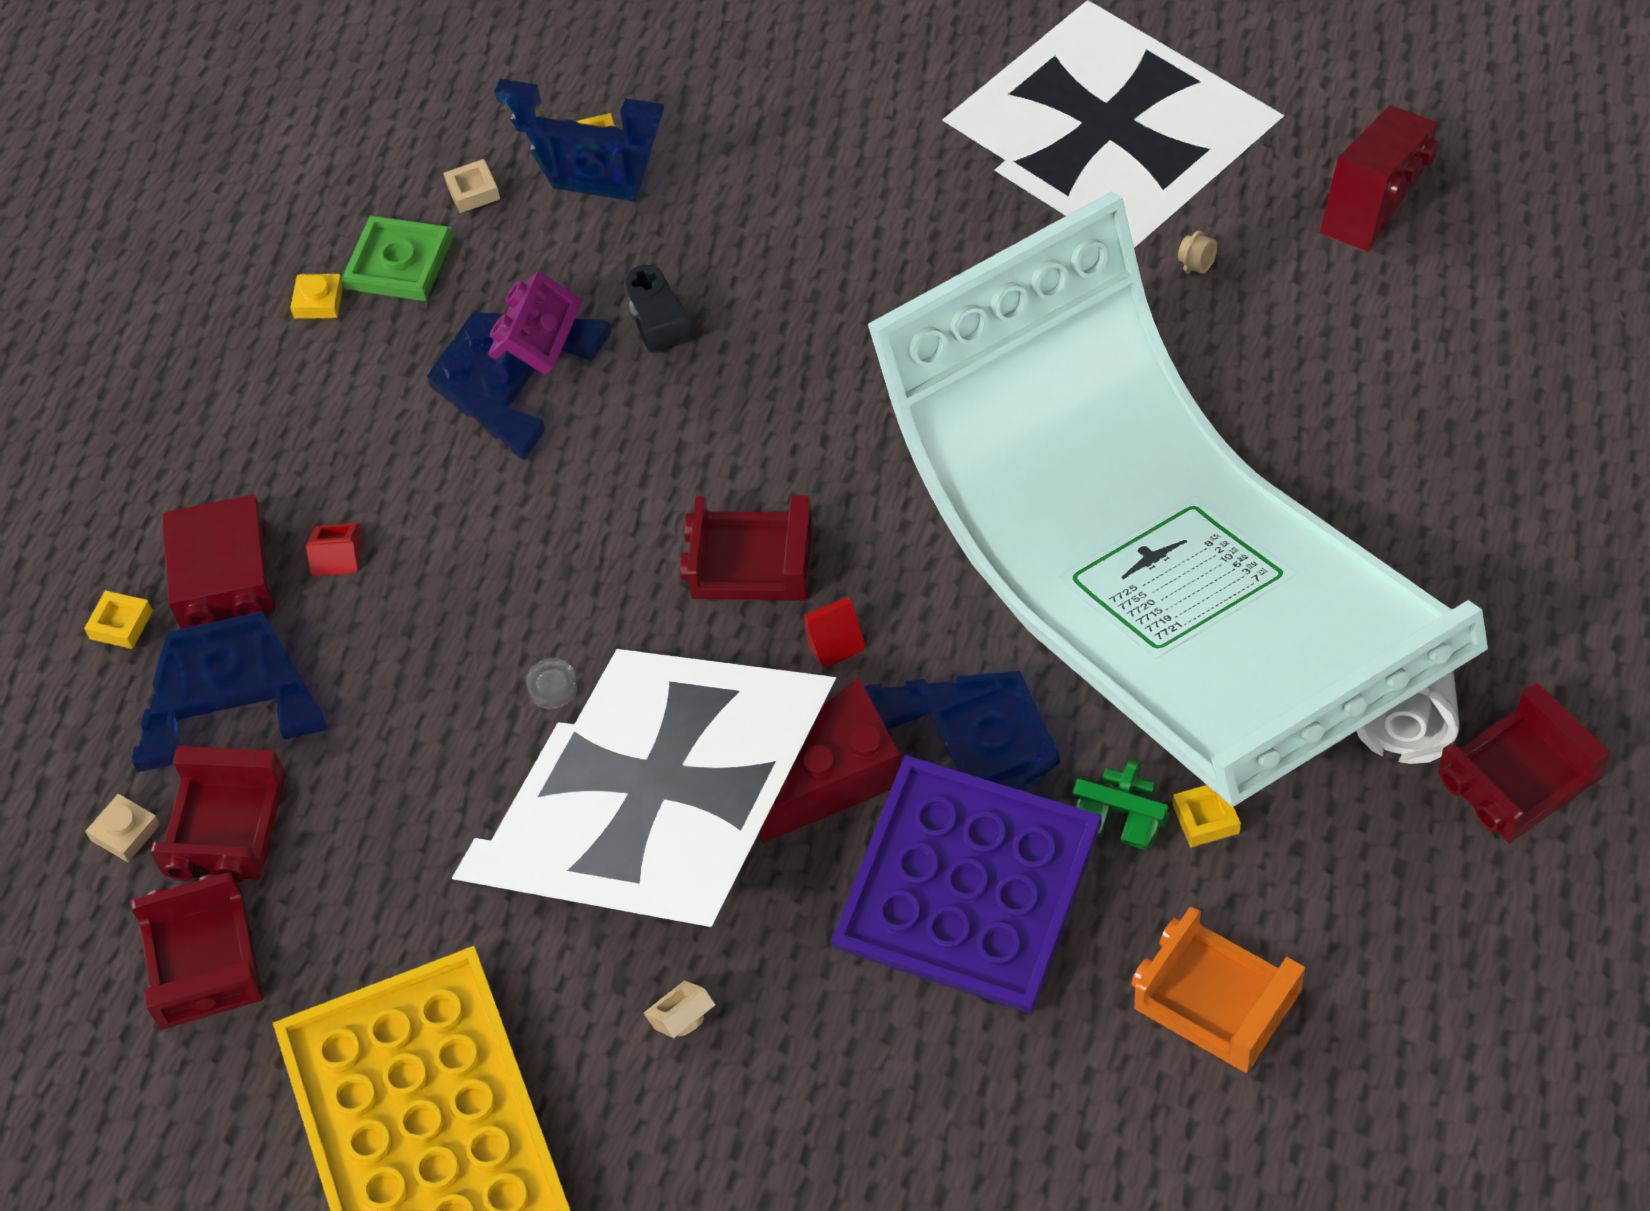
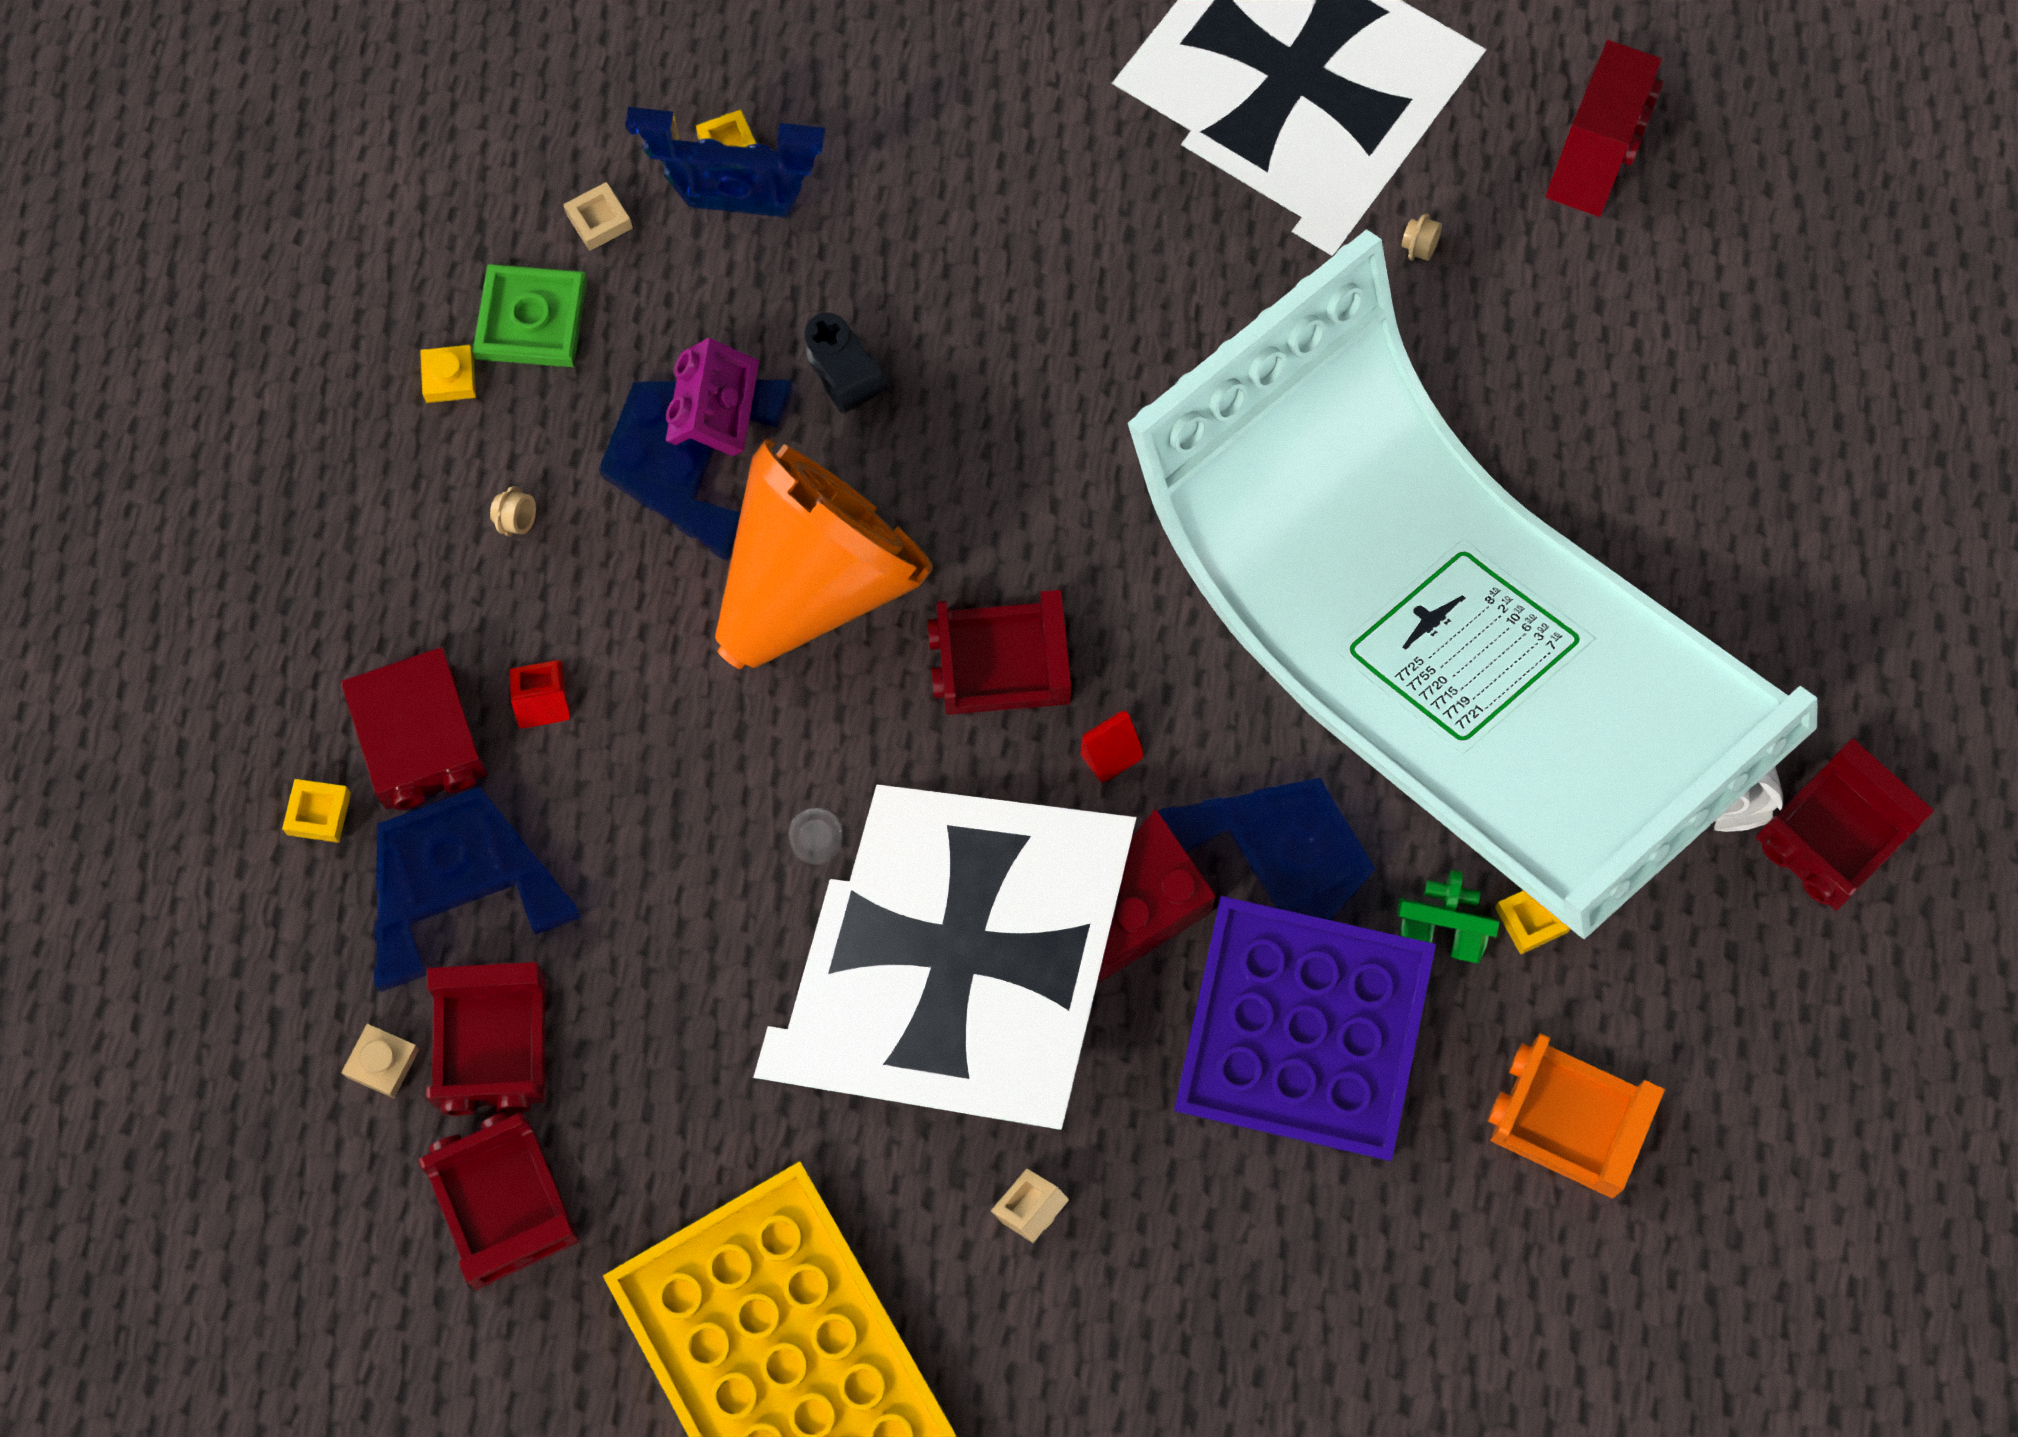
camera: 15 degrees left, 15 degrees up
none -> tan plate [490,486,536,536]
none -> orange cone [715,439,933,669]

